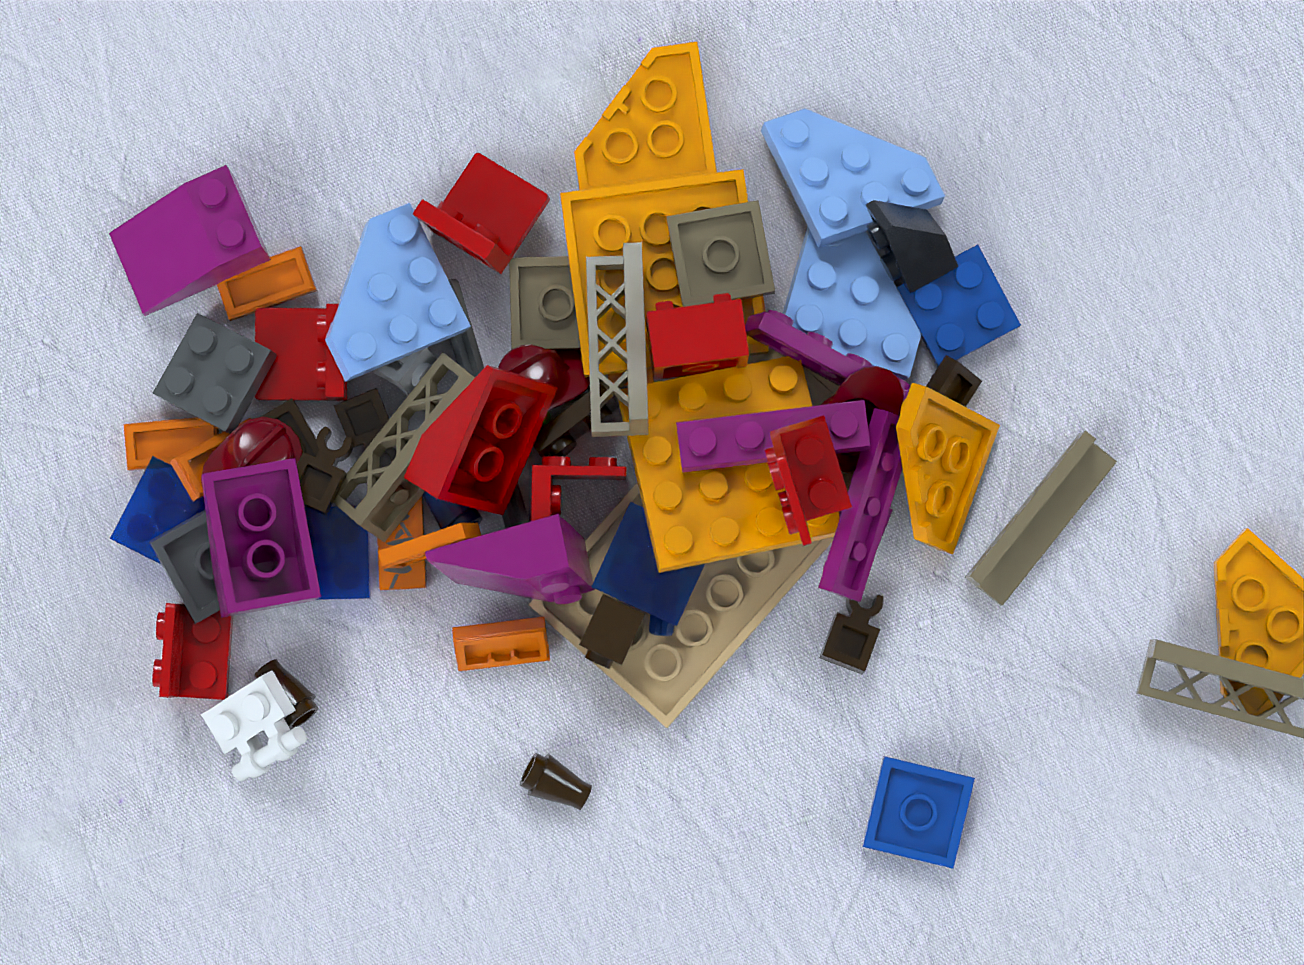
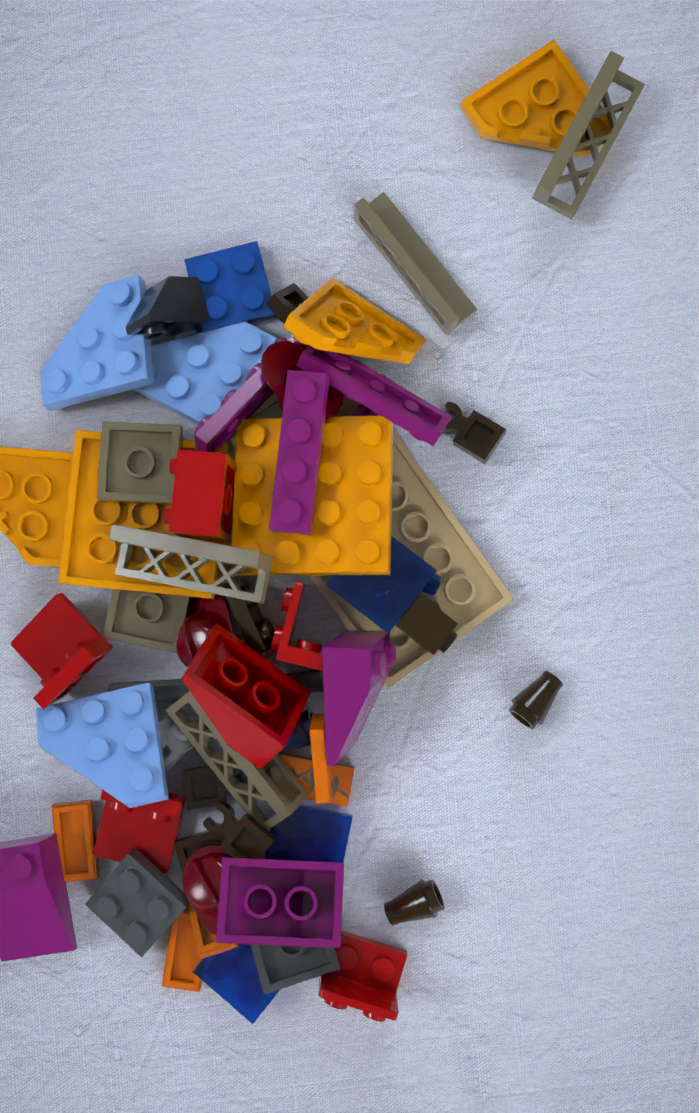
camera: 80 degrees left, 0 degrees up
white plate [201,671,307,782] -> none
orange plate [452,616,550,671] -> none
red bracket [764,415,852,546] -> none
blue plate [862,756,975,869] -> none

